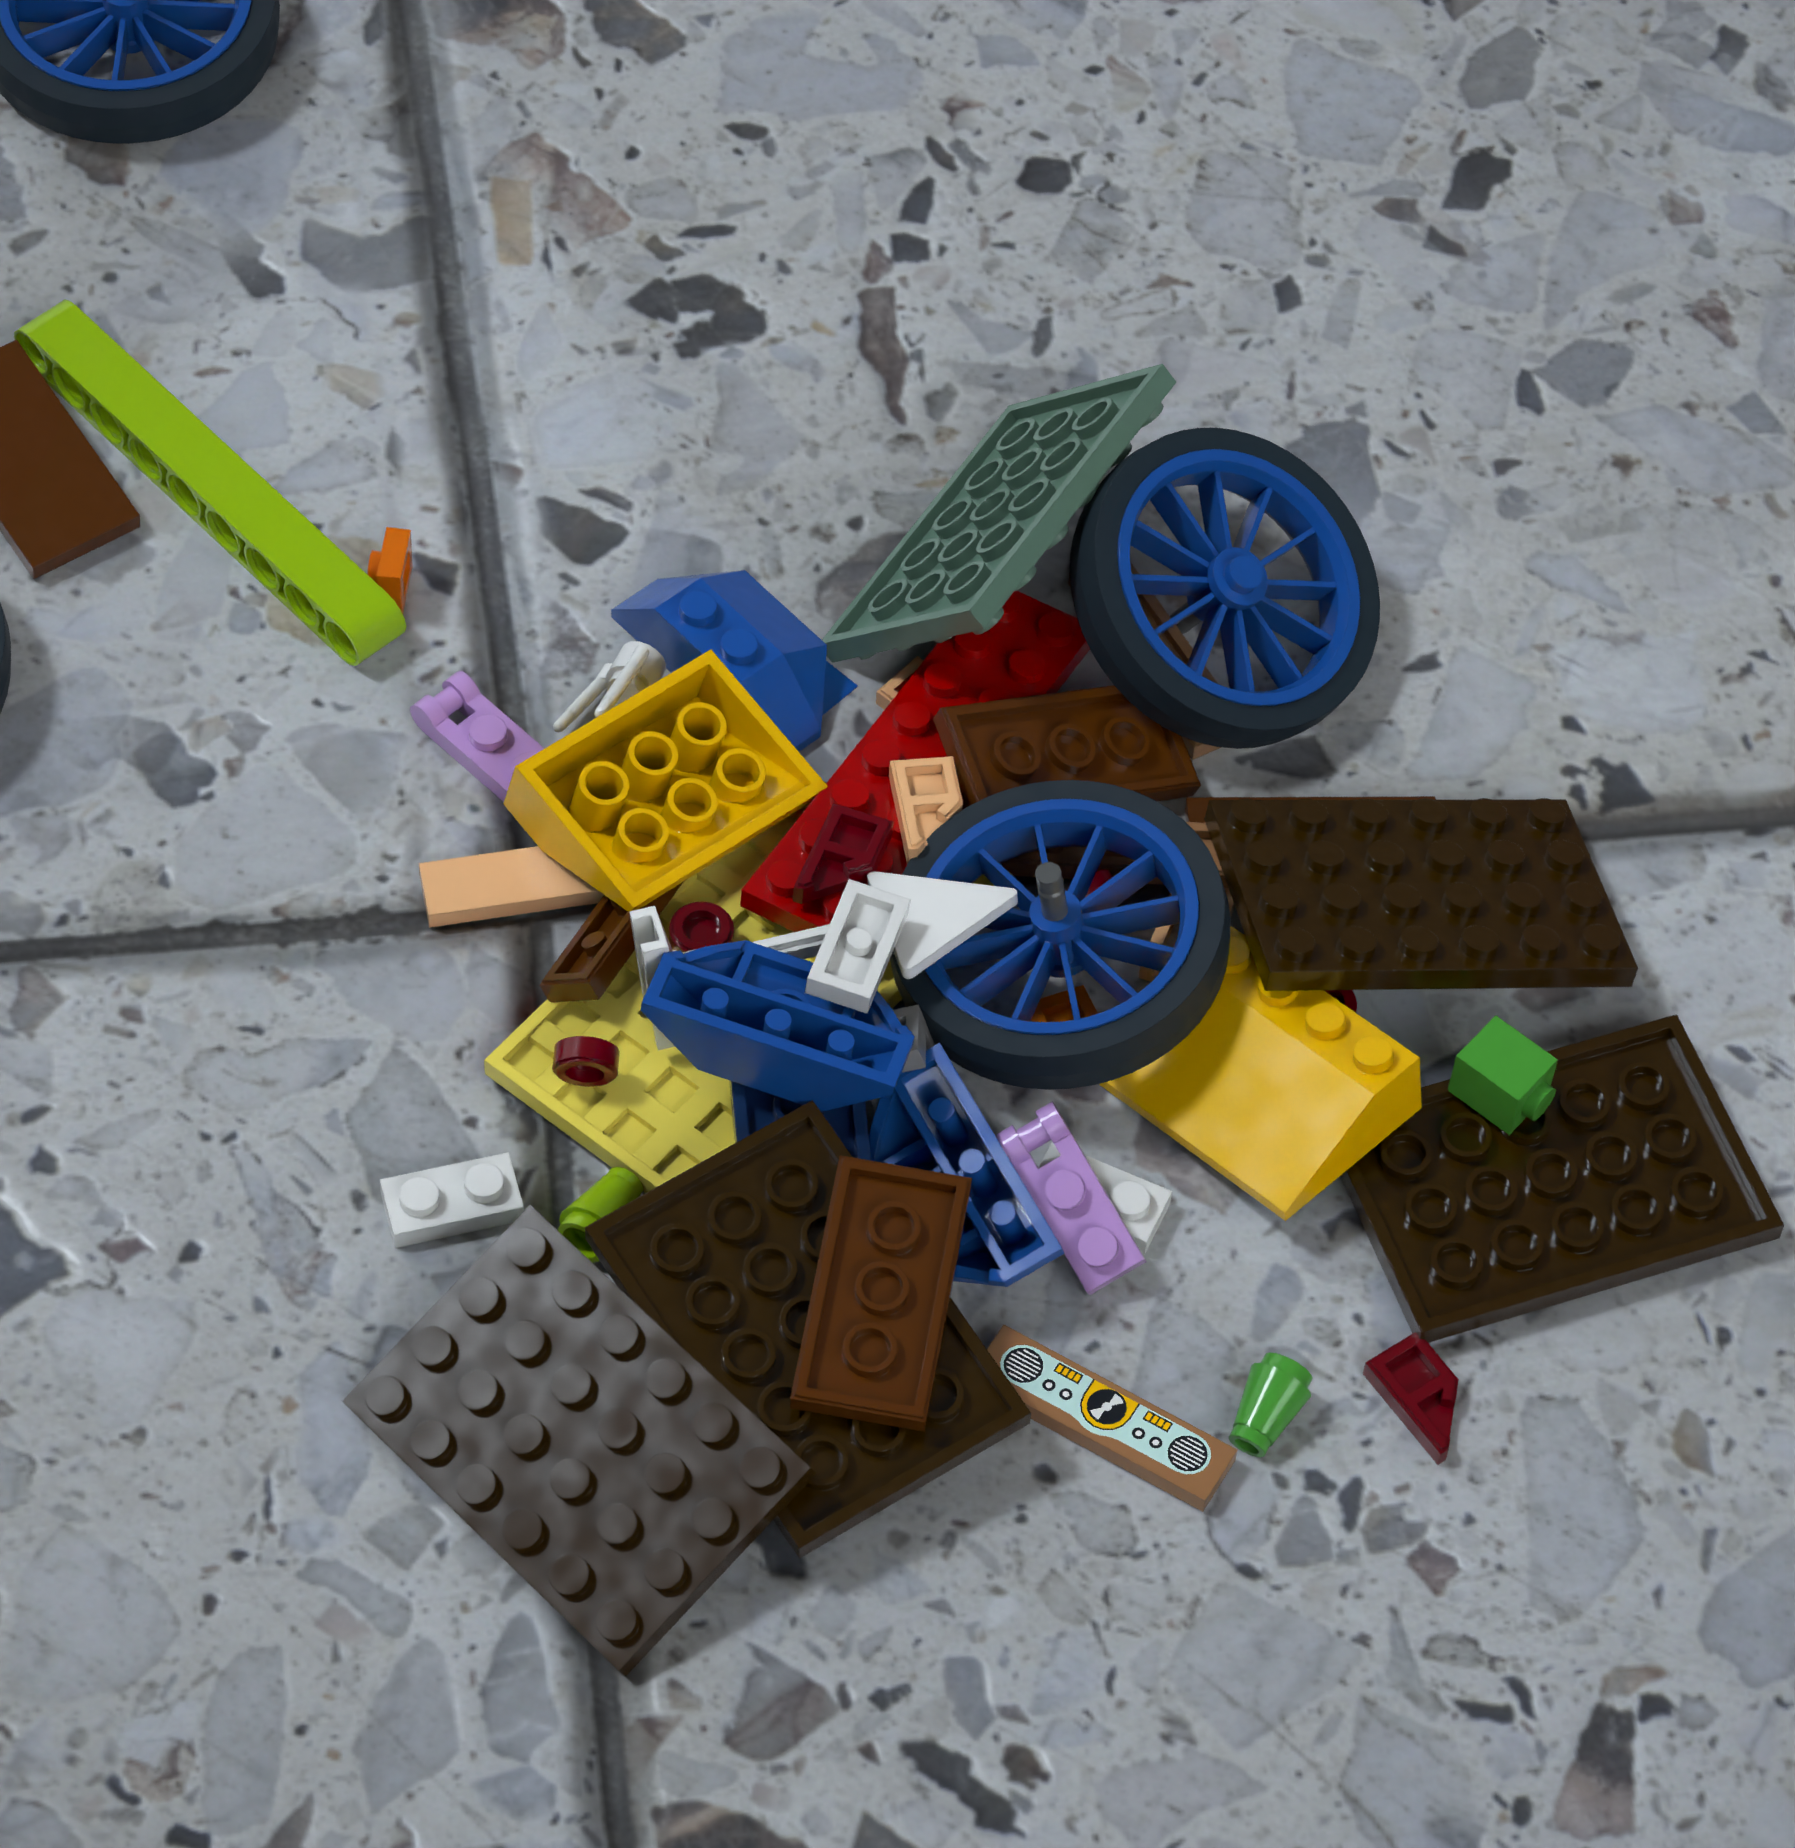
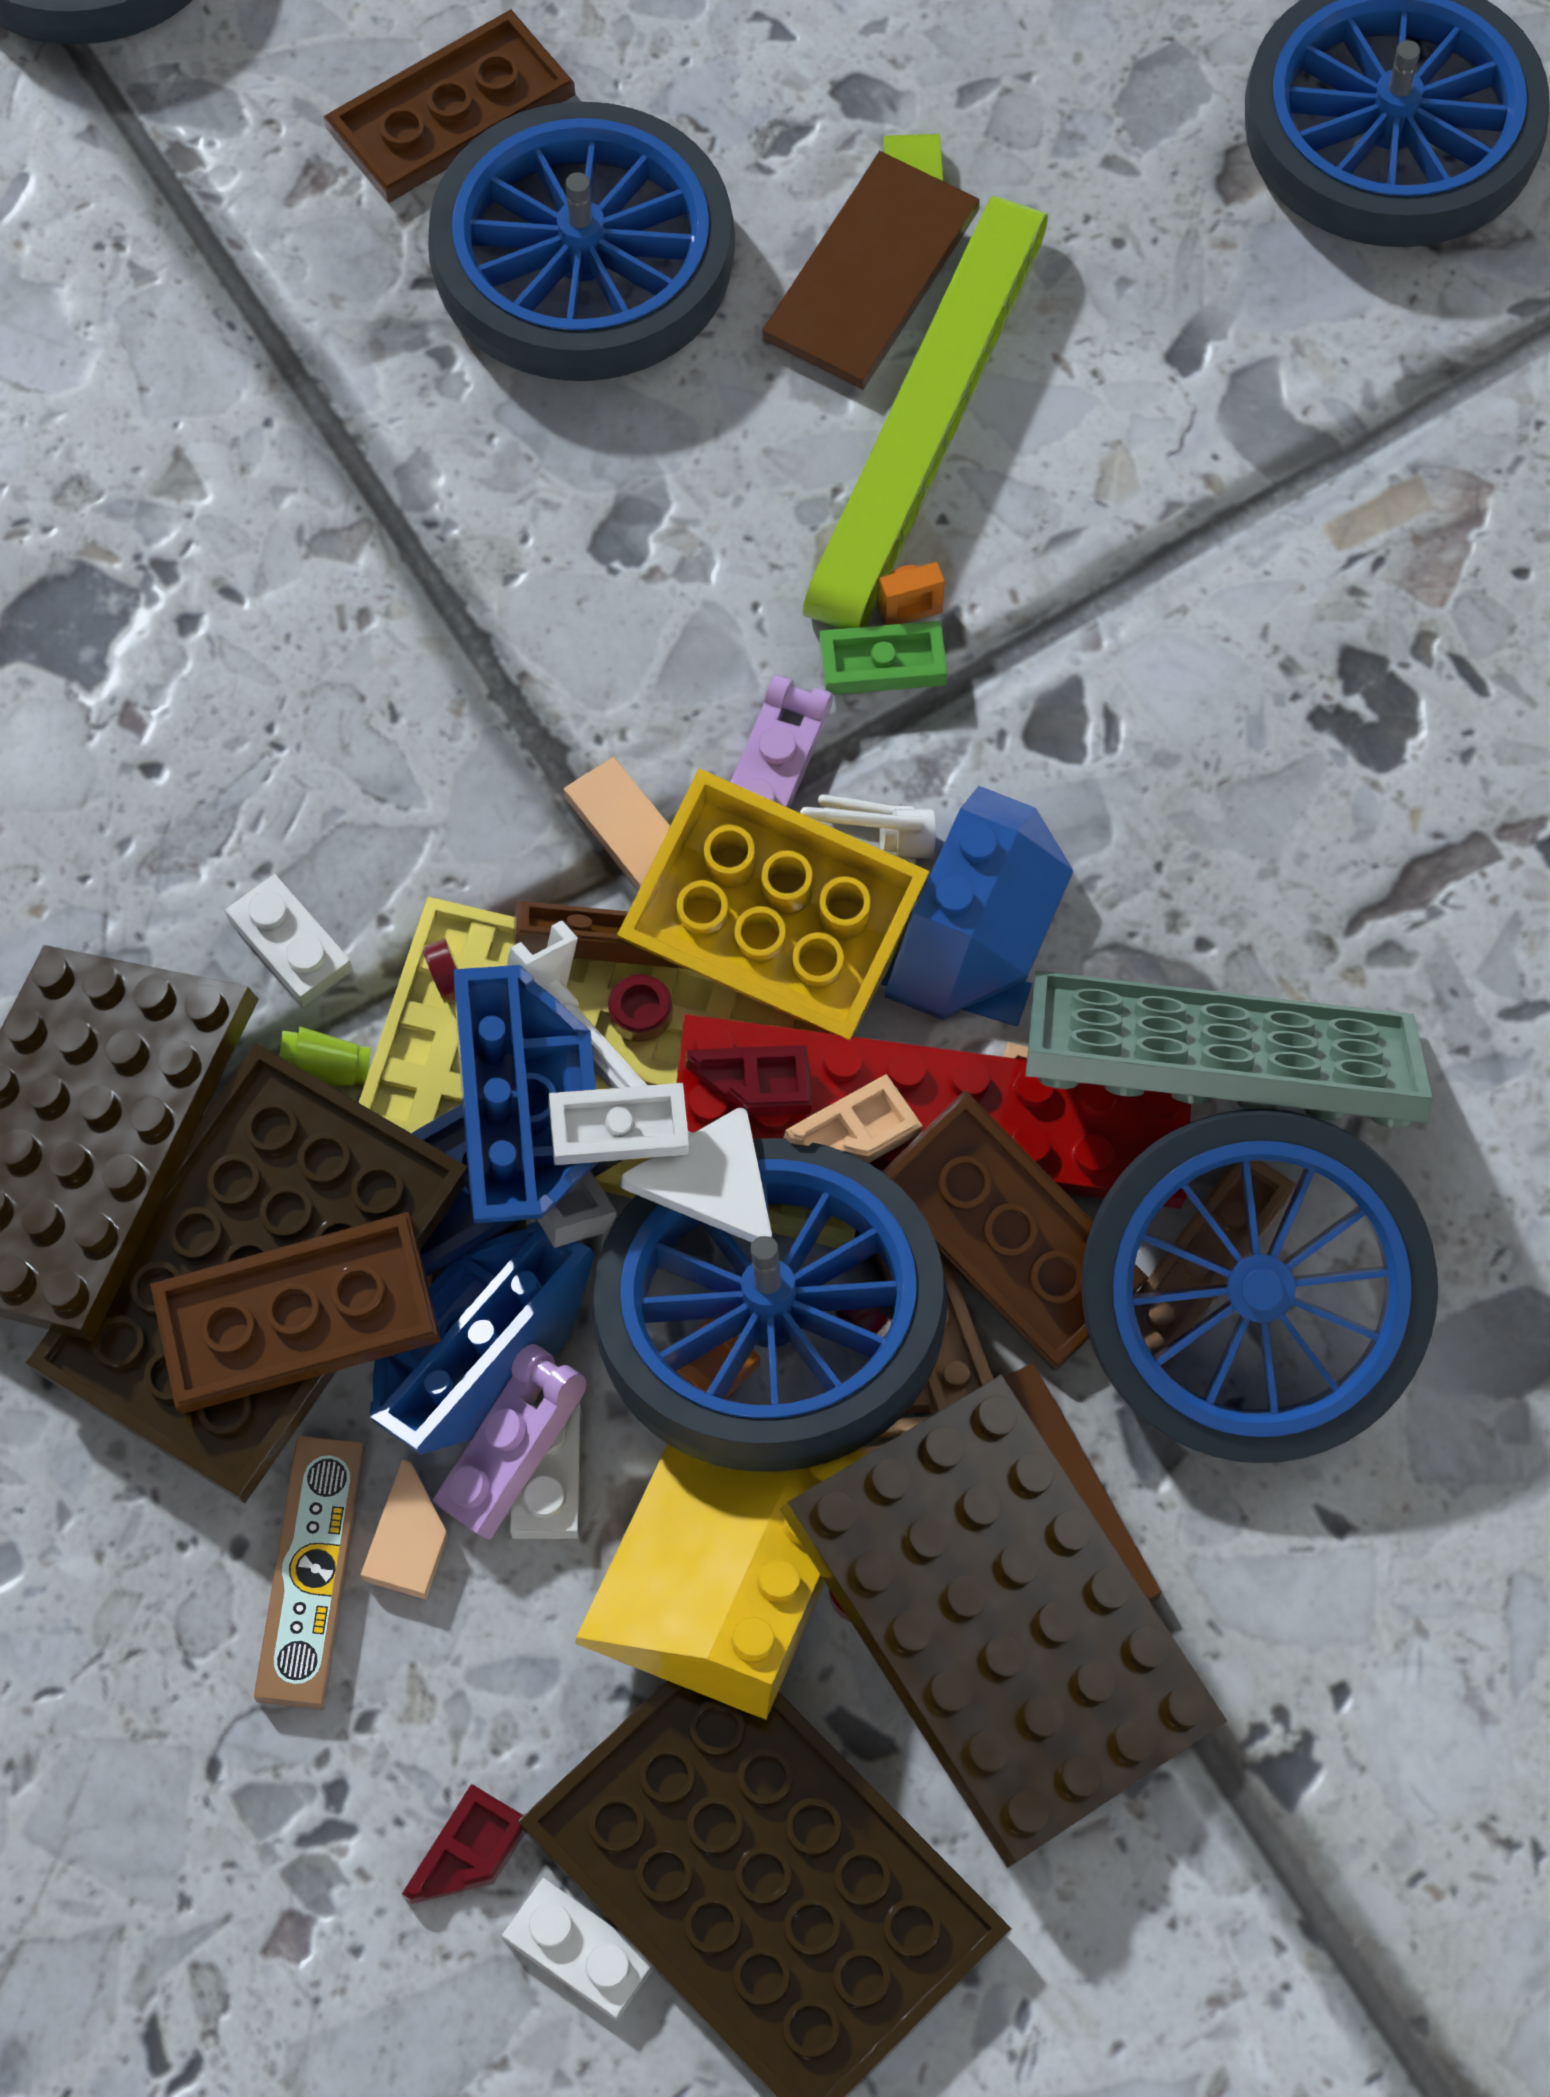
camera: 70 degrees right, 10 degrees up
bright green cone [1228,1352,1313,1457] -> none
bright green brick [1448,1015,1558,1135] -> none
none -> light nougat tile [360,1460,448,1600]
none -> white plate [502,1878,653,2021]
none -> bright green plate [820,621,947,695]

